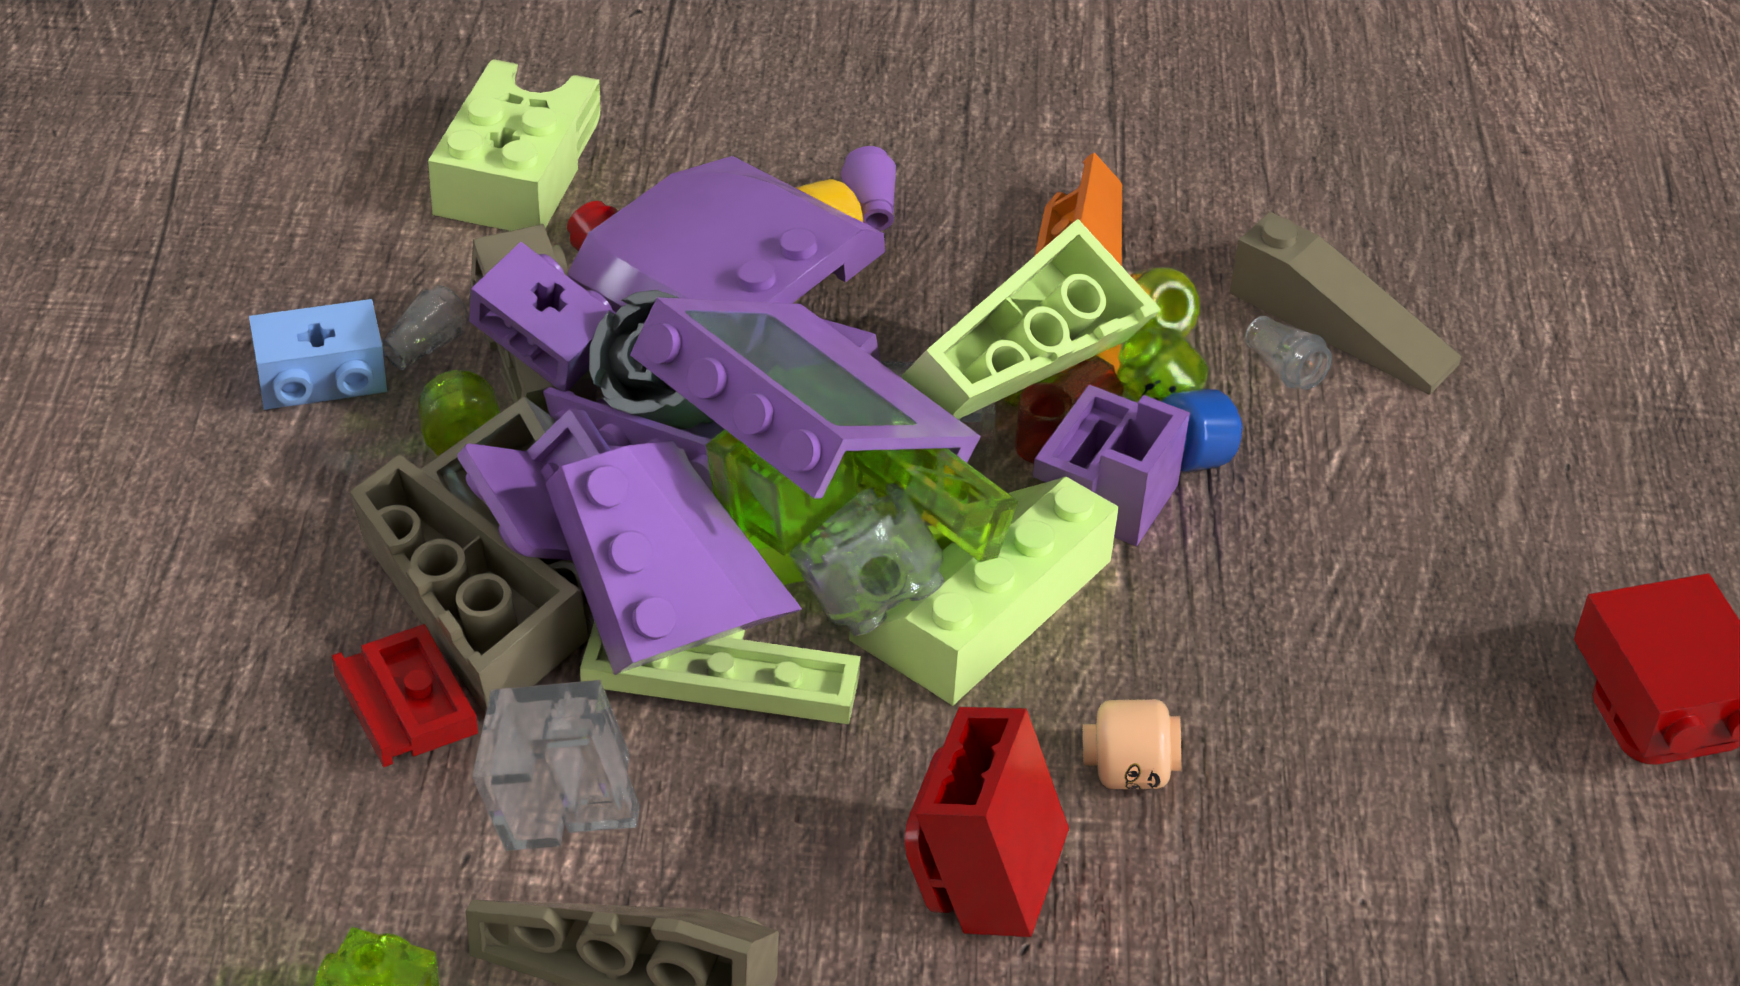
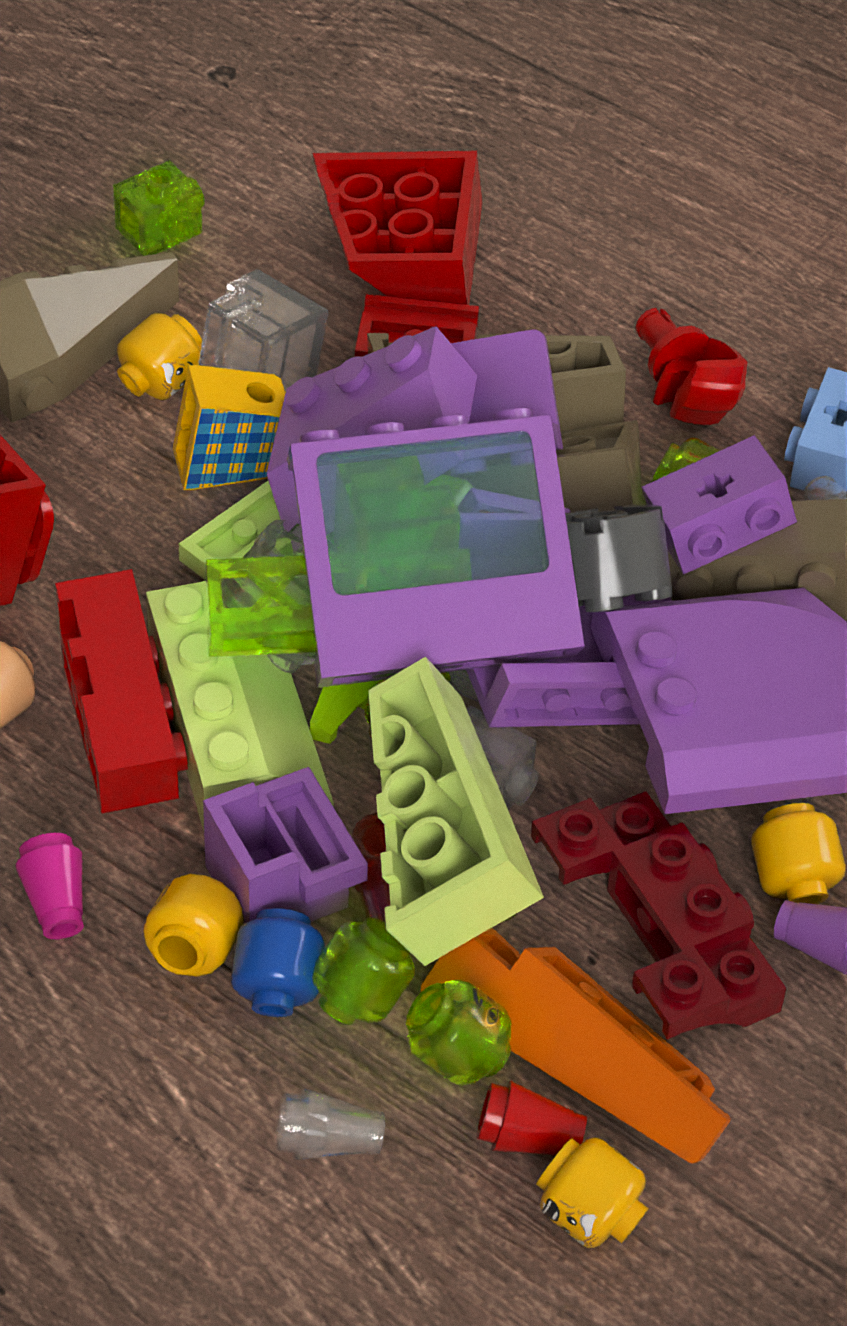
camera: 125 degrees right, 5 degrees up
dark tan wedge [1229,212,1461,395] -> none
none -> dark pink cone [15,833,84,939]
none -> red wedge [55,569,188,814]
none -> yellow head [117,313,205,400]
none -> yellow head [143,874,244,977]
none -> torso [172,365,285,490]
none -> red wedge [312,151,482,305]
none -> red cone [476,1080,587,1155]
none -> dark red bracket [530,791,787,1039]
none -> yellow head [536,1137,649,1248]
none -> red piece [635,308,747,425]

